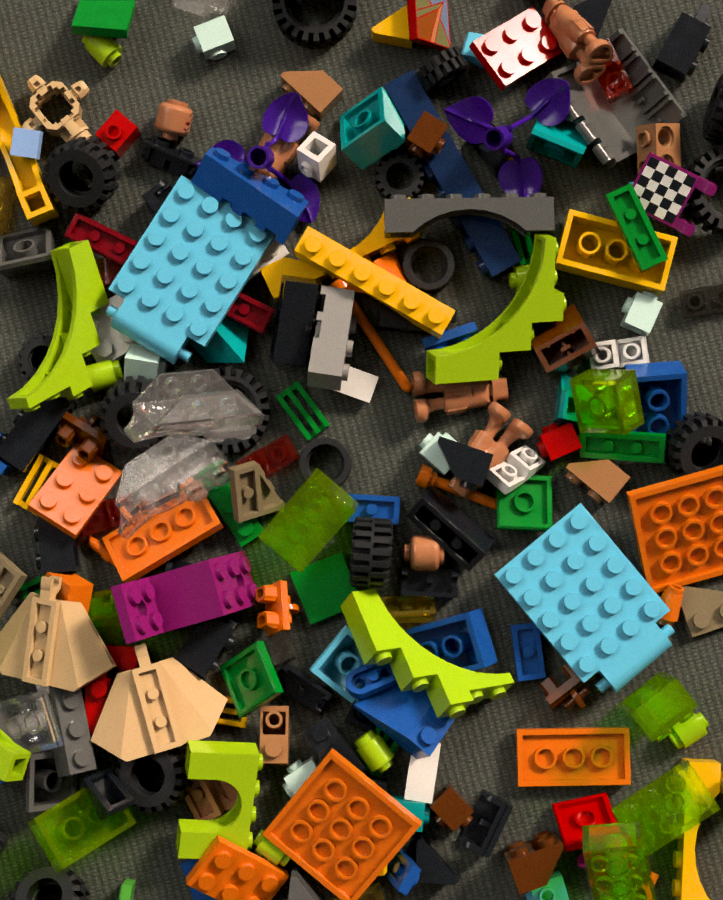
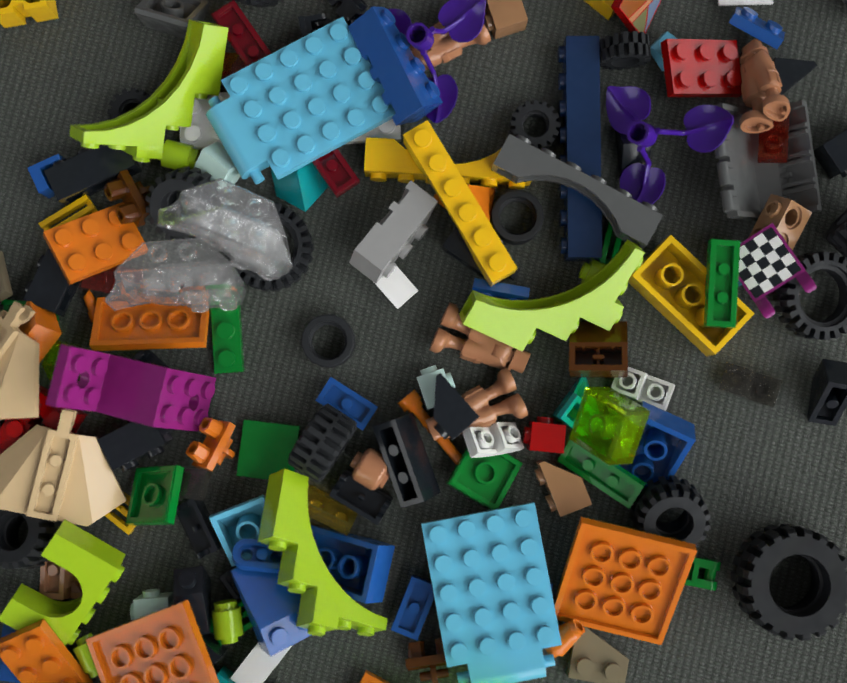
camera: 30 degrees right, 0 degrees up
dark tan wing [229,460,286,523] -> none
clear red slope [236,434,300,478] -> none
clear neon green brick [258,467,359,573] -> none
medium nougat slope [259,706,290,766] -> none
black brick [269,275,322,367] -> none
green tile [275,380,330,441] -> none
white brick [297,131,337,182] -> none
orange piece [329,279,412,393] -> none
teal slope [339,87,406,170] -> none
reddish brown brick [406,111,448,160] -> none
teal slope [525,118,587,168] -> none
light aqua brick [620,291,663,336] -> none

